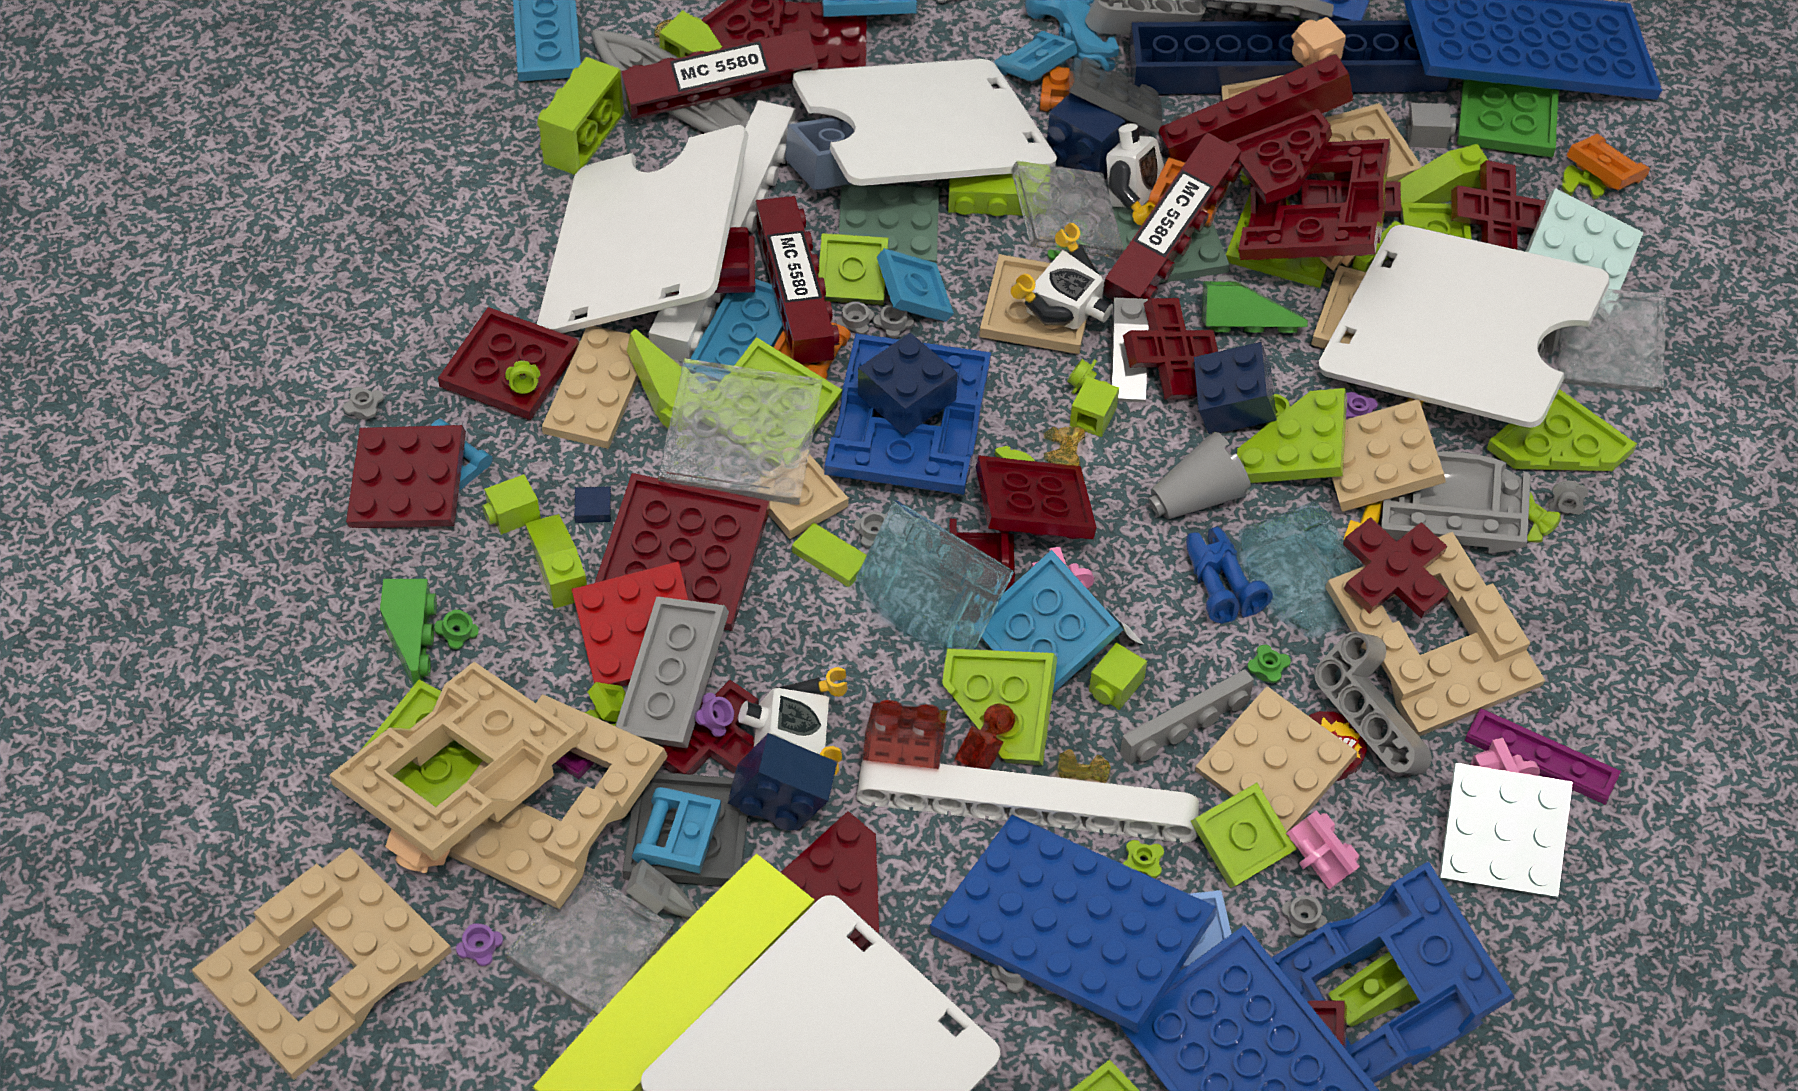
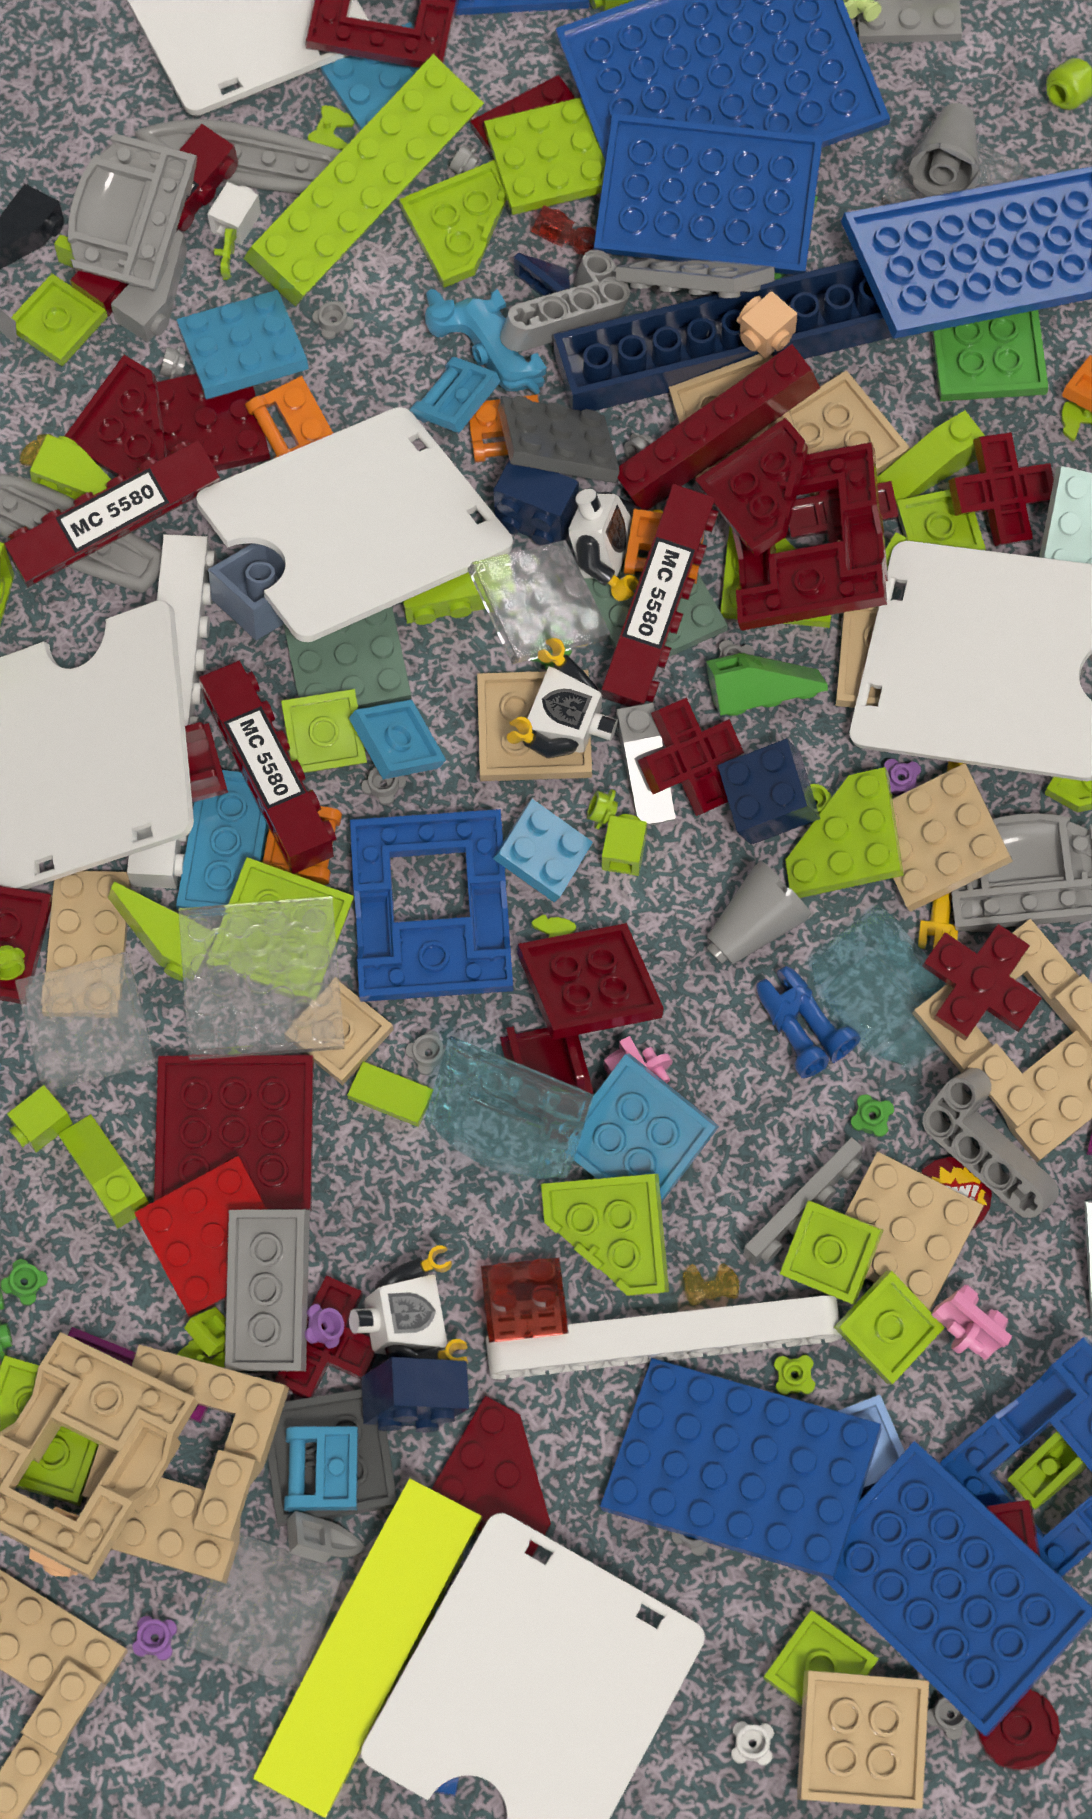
camera: 10 degrees left, 15 degrees up
dark blue tile [574,486,611,523] -> none
light grey plate [836,302,875,335] -> none
dark blue brick [858,333,958,436] -> none
clear red plate [954,703,1015,769] -> none
clear yellow piece [1043,427,1085,466] -> none
lime brick [1089,642,1147,710] -> none
white sticker [1106,606,1144,644] -> none
light grey plate [1281,896,1327,937] -> none
light grey brick [1406,103,1456,148] -> none
none -> clear plate [15,952,157,1091]
none -> orange plate [245,376,334,459]
none -> dark azure plate [493,799,593,902]
none -> lime plate [780,1200,884,1304]

